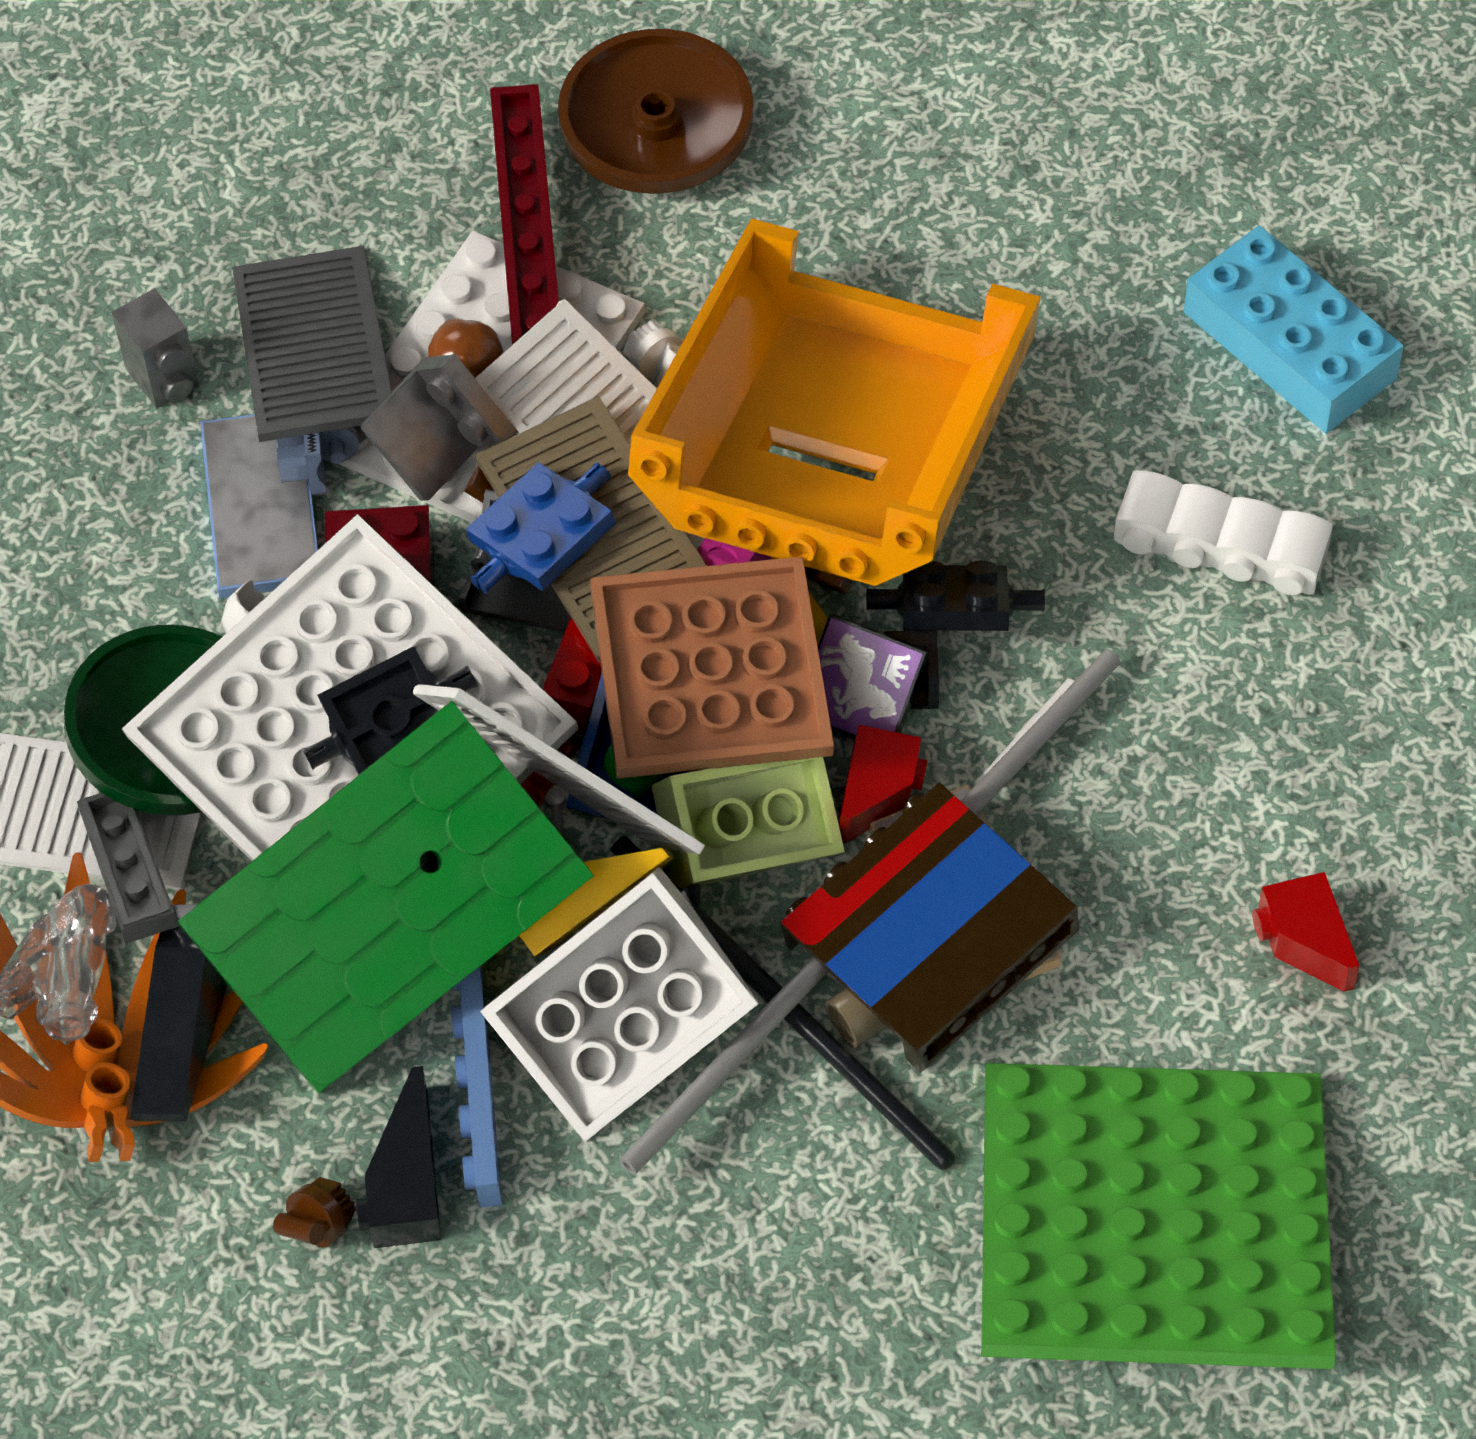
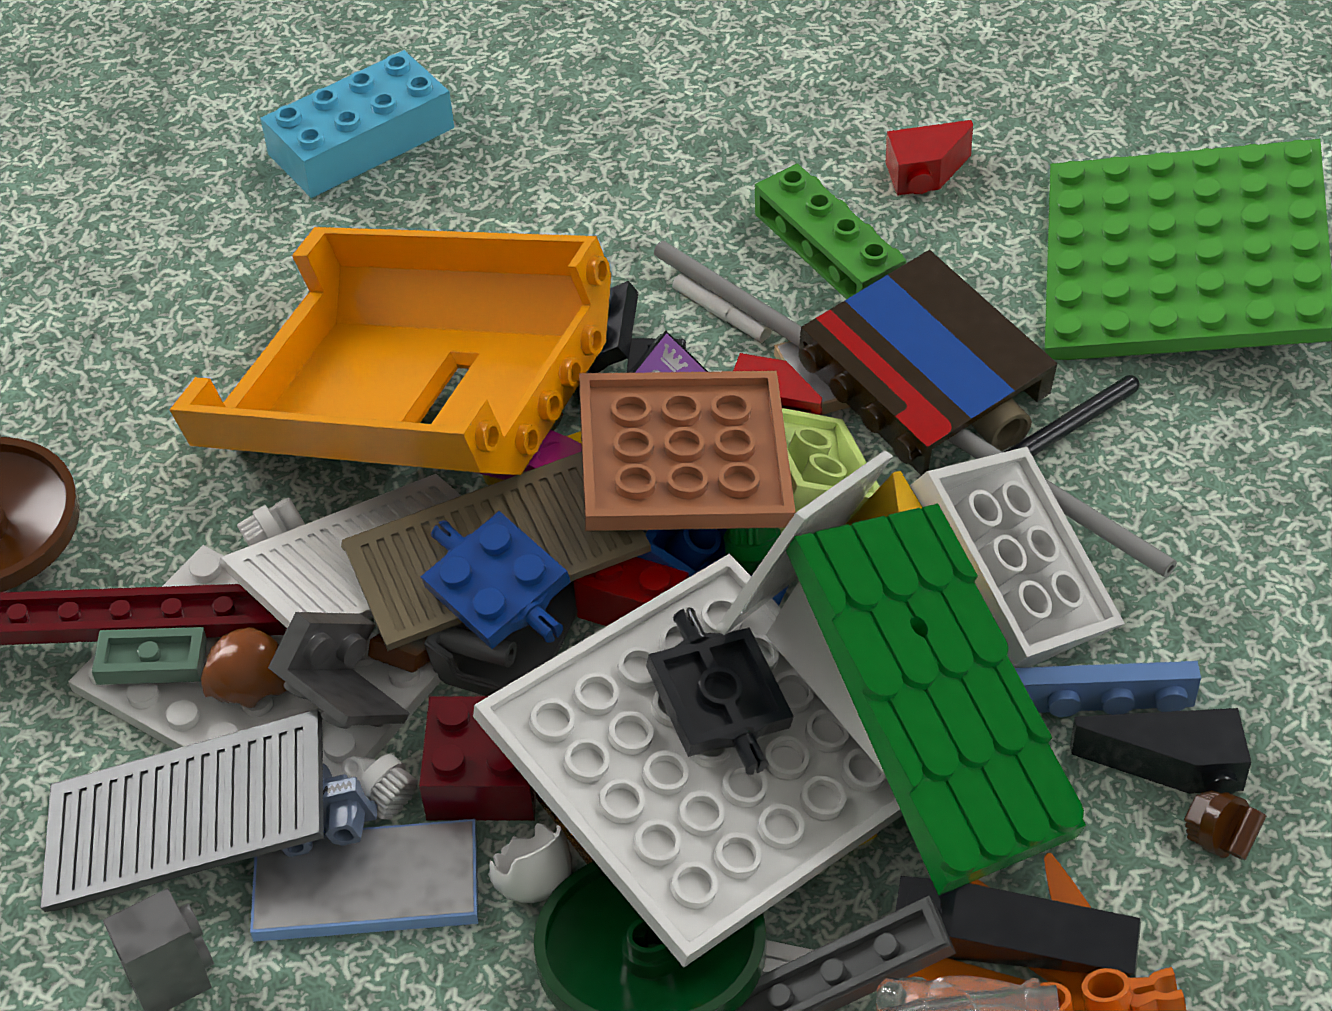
camera: 85 degrees left, 10 degrees down
white brick [1114,471,1333,595] -> none
none -> sand green plate [92,627,207,685]
none -> white piece [341,753,418,820]
none -> bright green brick [755,163,906,299]

